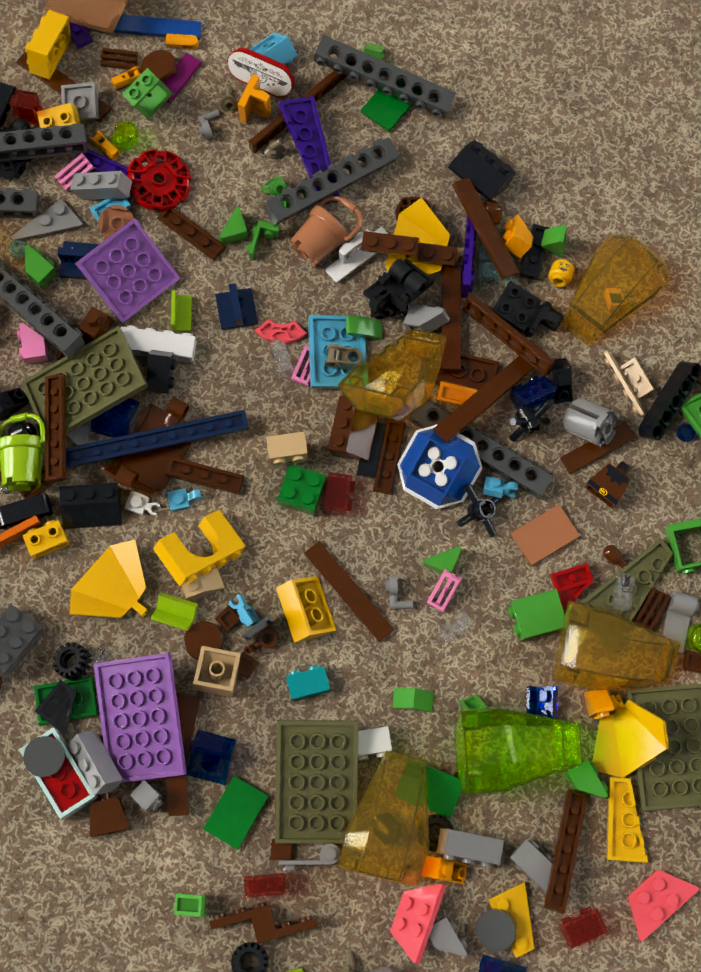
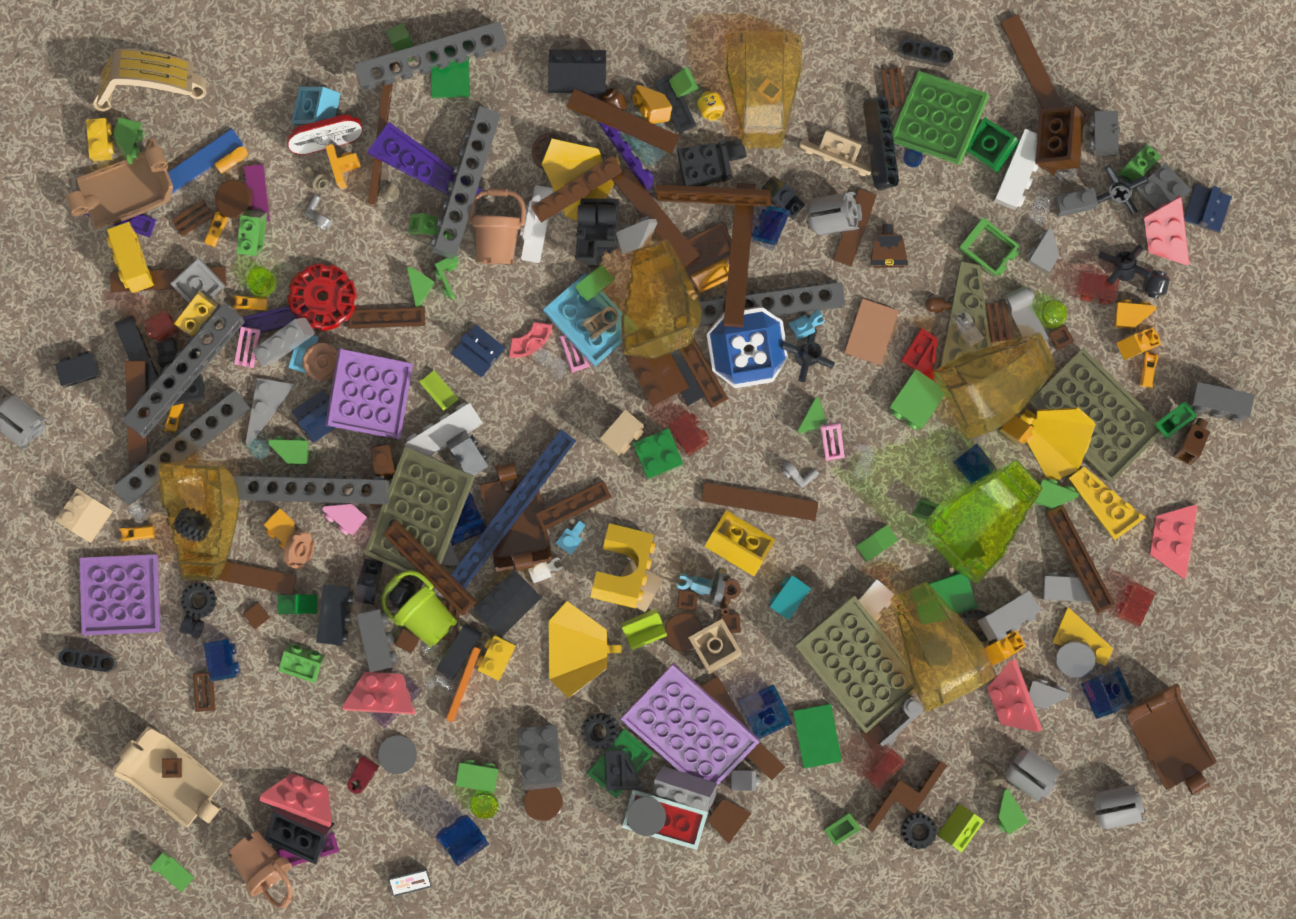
camera: 40 degrees left, 10 degrees up
black bar [509,401,552,442] -> none

